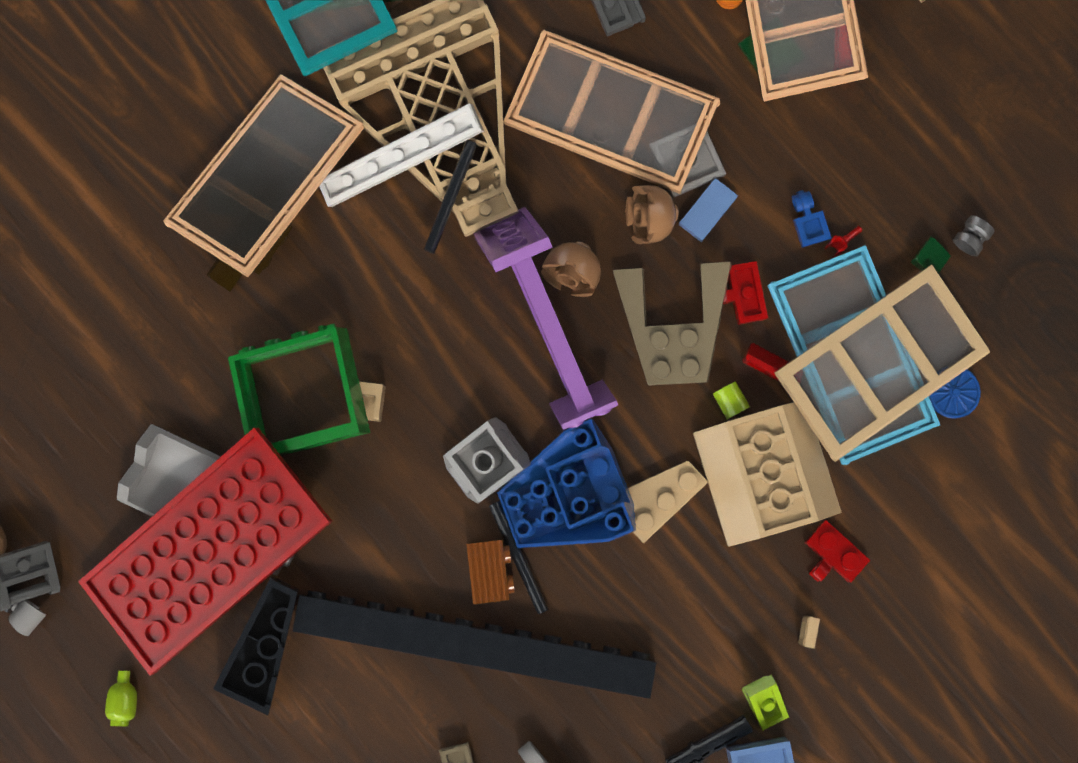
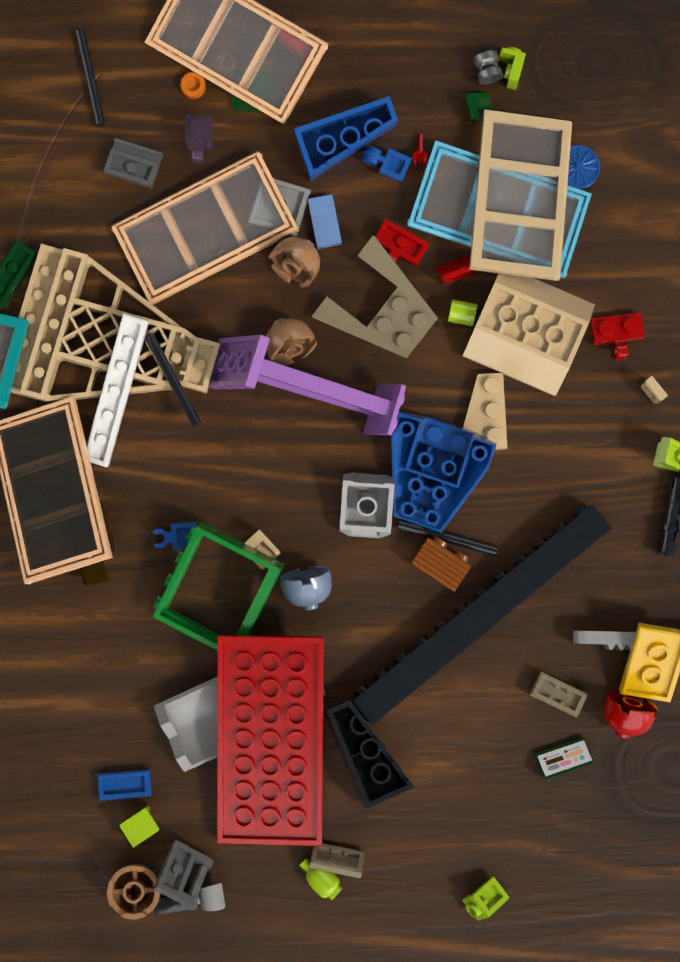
camera: 50 degrees left, 0 degrees up
none -> blue tile [97,769,152,801]
none -> lime panel [119,805,159,848]
none -> blue plate [153,522,200,550]
none -> clear purple brick [185,115,214,164]
none -> sand blue cylinder [280,566,332,610]
none -> blue wedge [294,96,398,182]
none -> dark tan plate [309,843,365,878]
none -> lime bracket [499,47,526,90]

